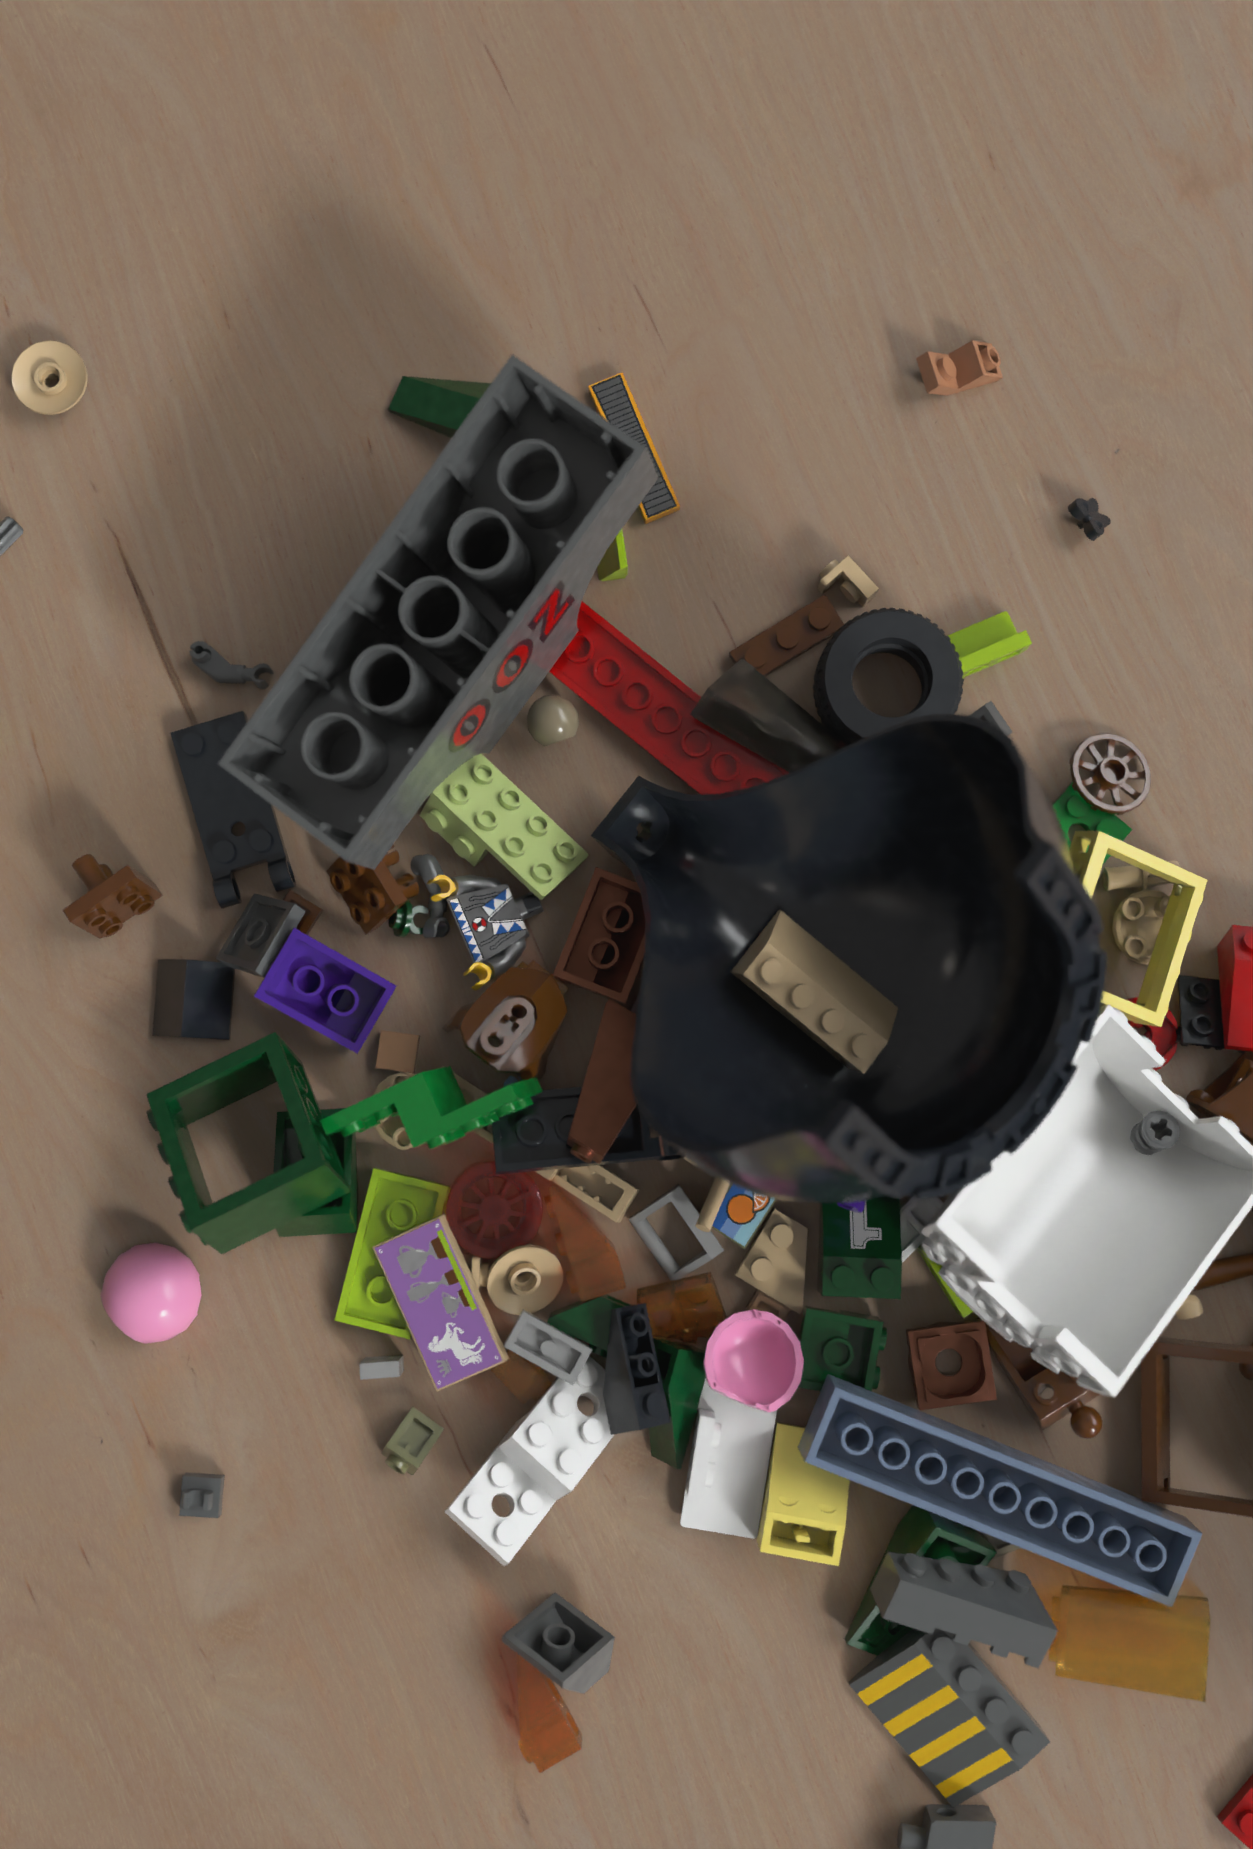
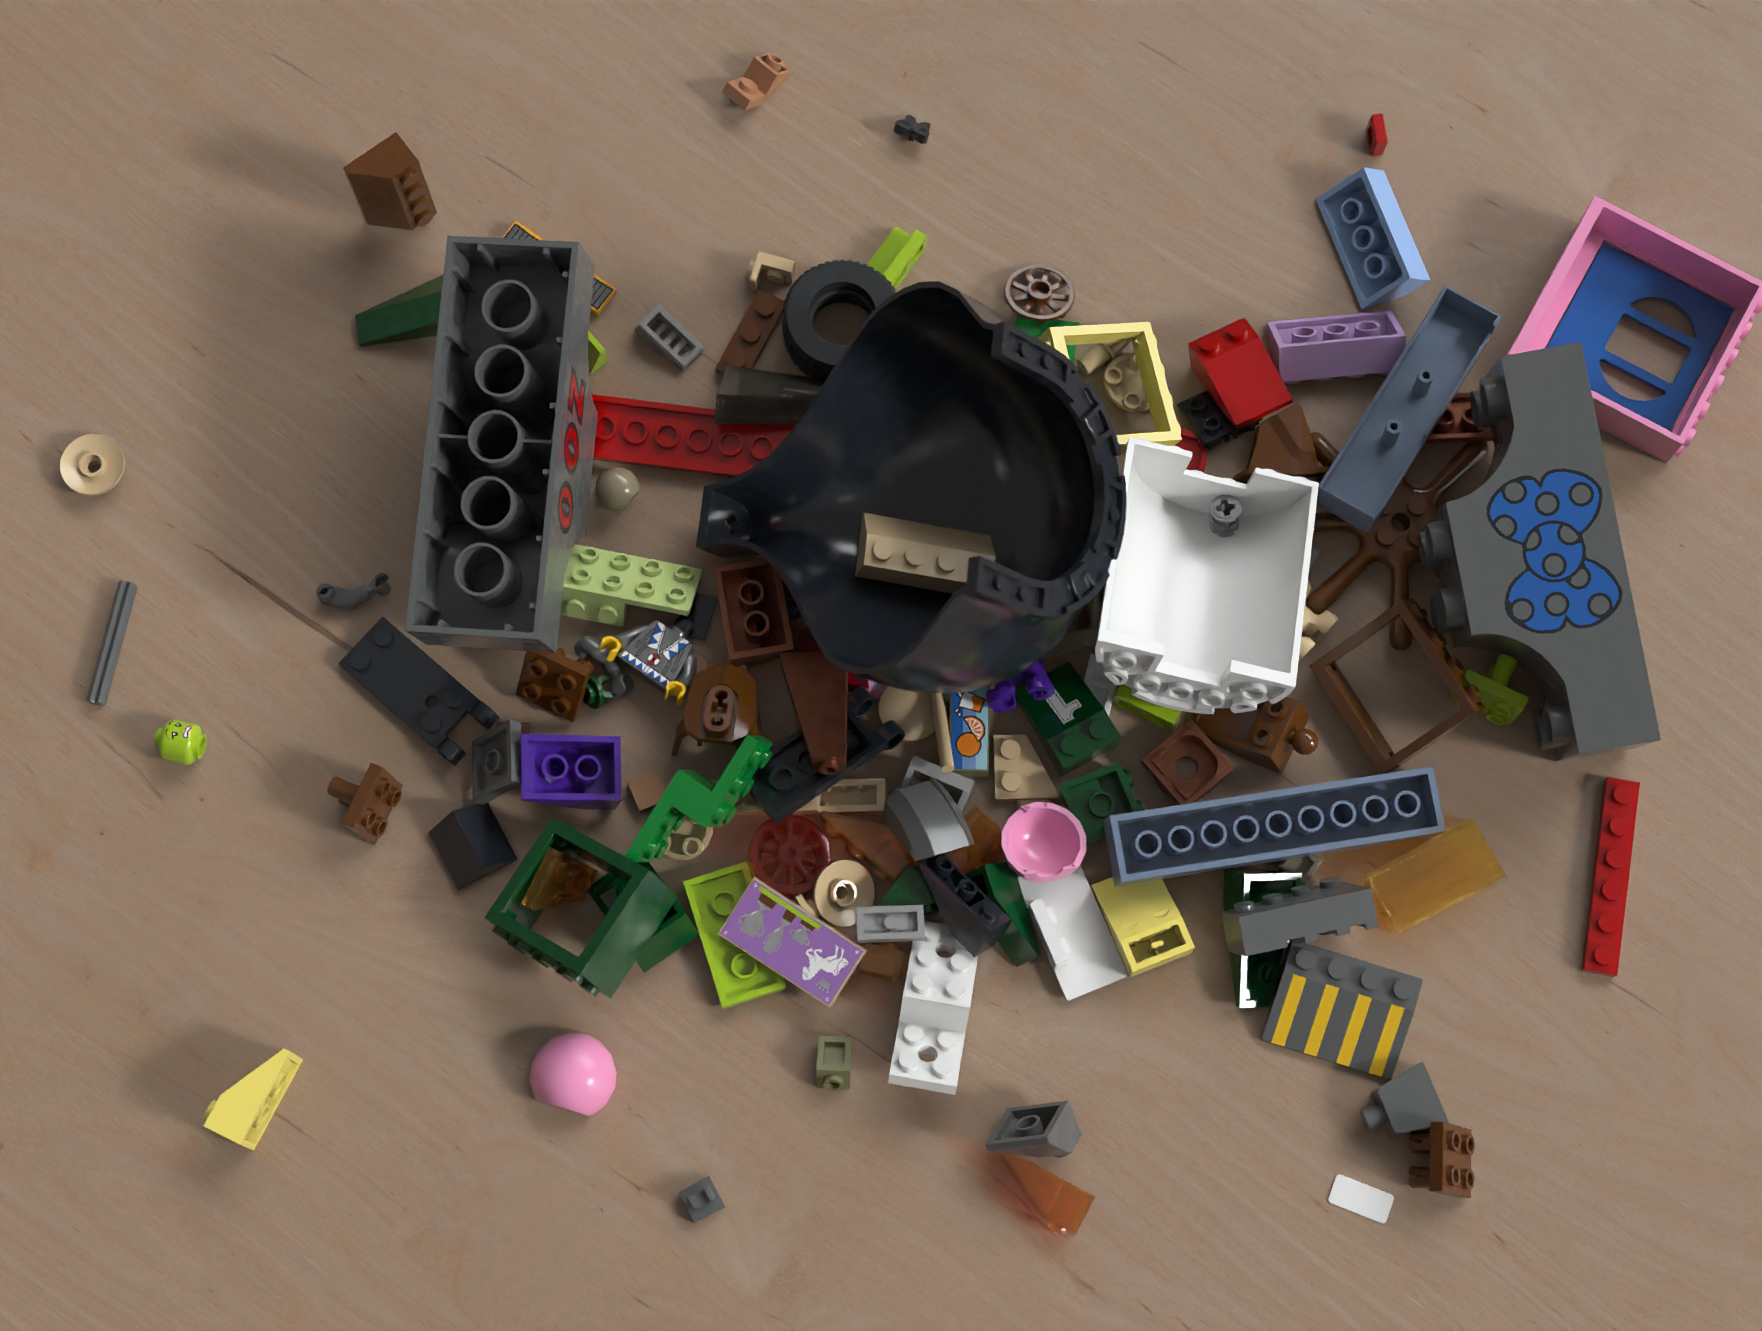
camera: 30 degrees left, 10 degrees down
light grey tile [359,1355,404,1380] -> none
none -> reddish brown slope [343,132,437,230]
none -> clear orange wing [521,847,598,911]
none -> light grey slope [635,303,704,370]
none -> black piece [681,593,717,640]
none -> dark grey slope [882,778,975,861]

